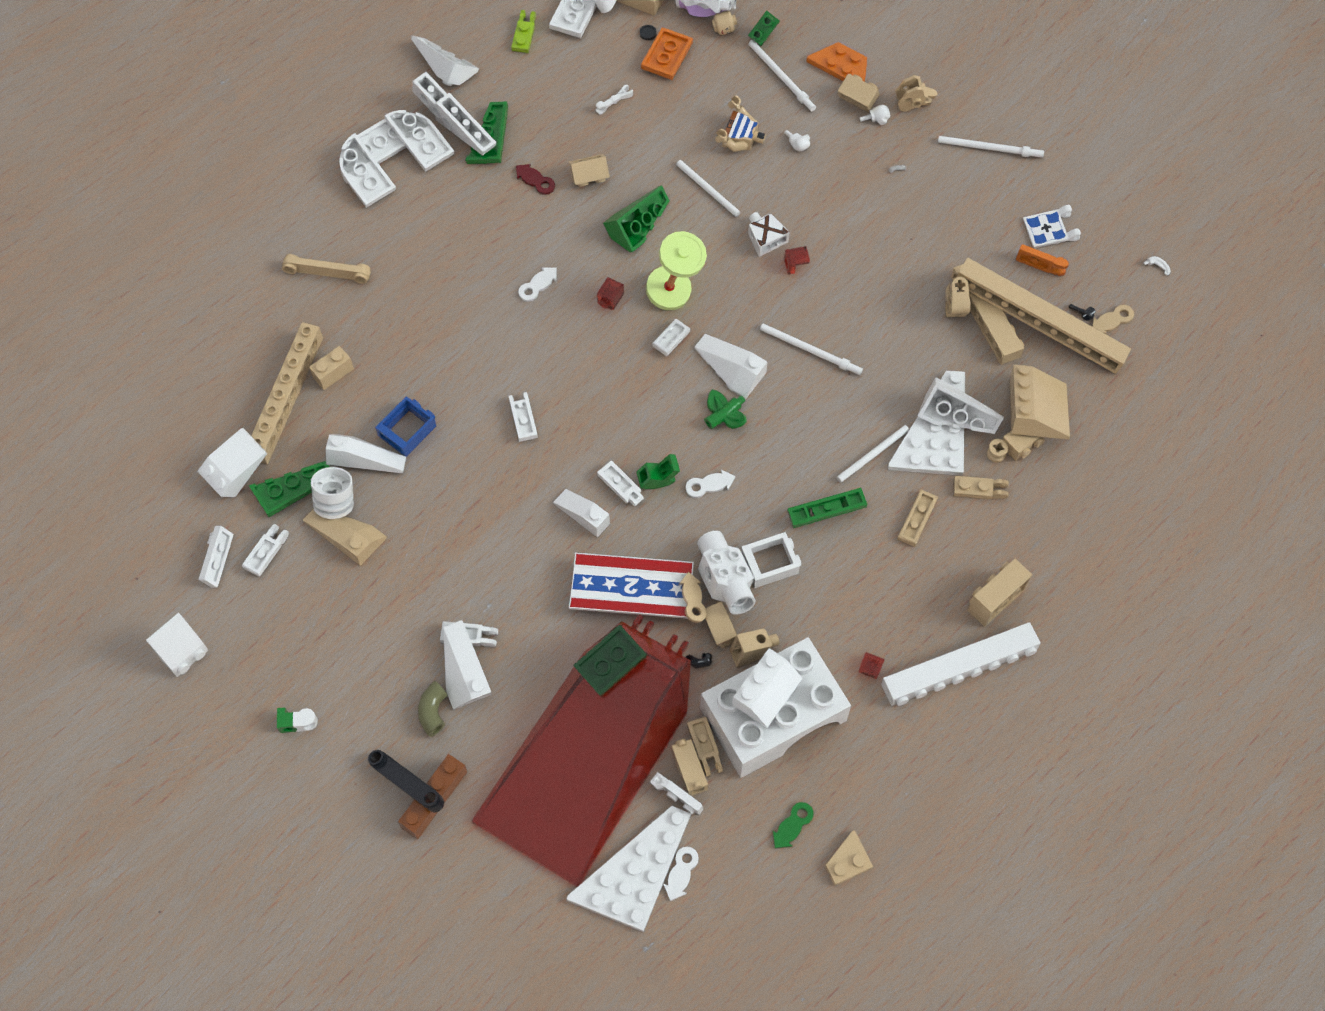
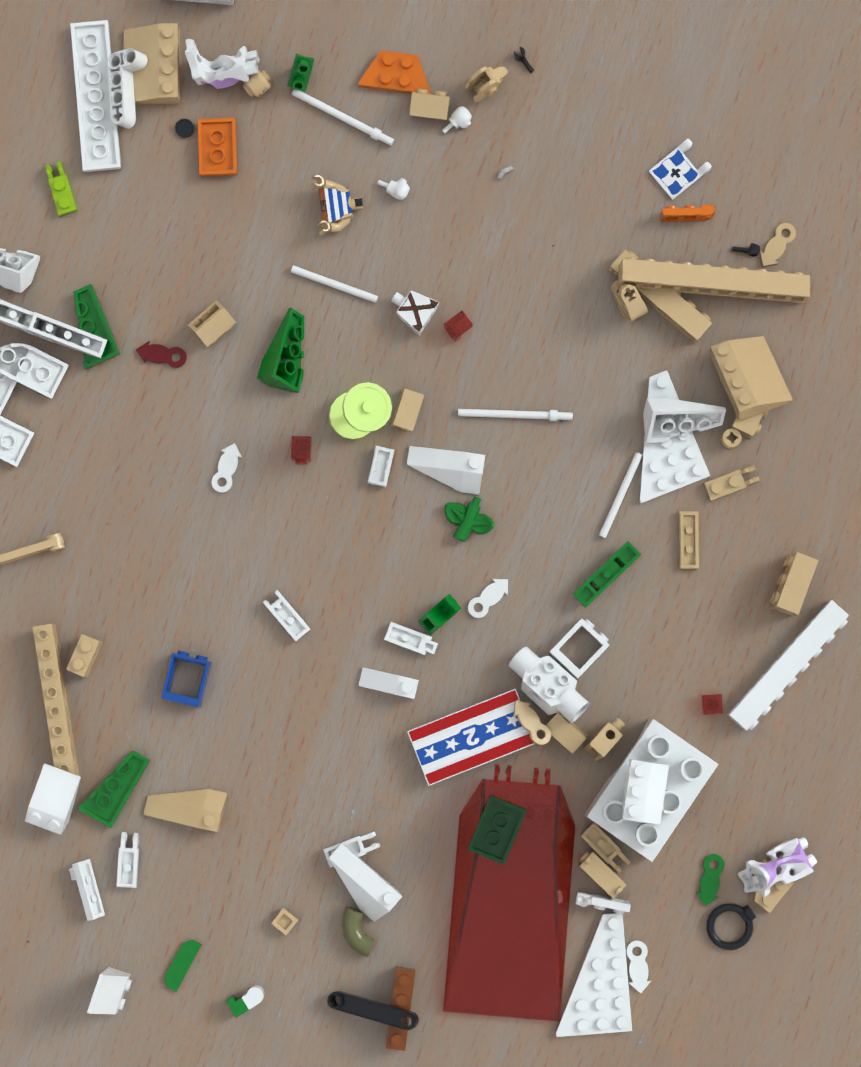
camera: 25 degrees left, 20 degrees up
white wheel [311,467,354,519] -> none
white wedge [326,434,406,473] -> none
white piece [596,85,633,115] -> none
black arm [685,653,713,669] -> none
white bar [938,136,1044,158] -> none
white piece [1144,256,1171,276] -> none
none -> green piece [164,940,202,992]
none -> tan plate [271,908,299,935]
none -> tan hinge [390,388,424,431]
none -> black hand [514,47,534,73]
none -> black piece [706,903,756,950]
none -> white hips [737,838,817,897]

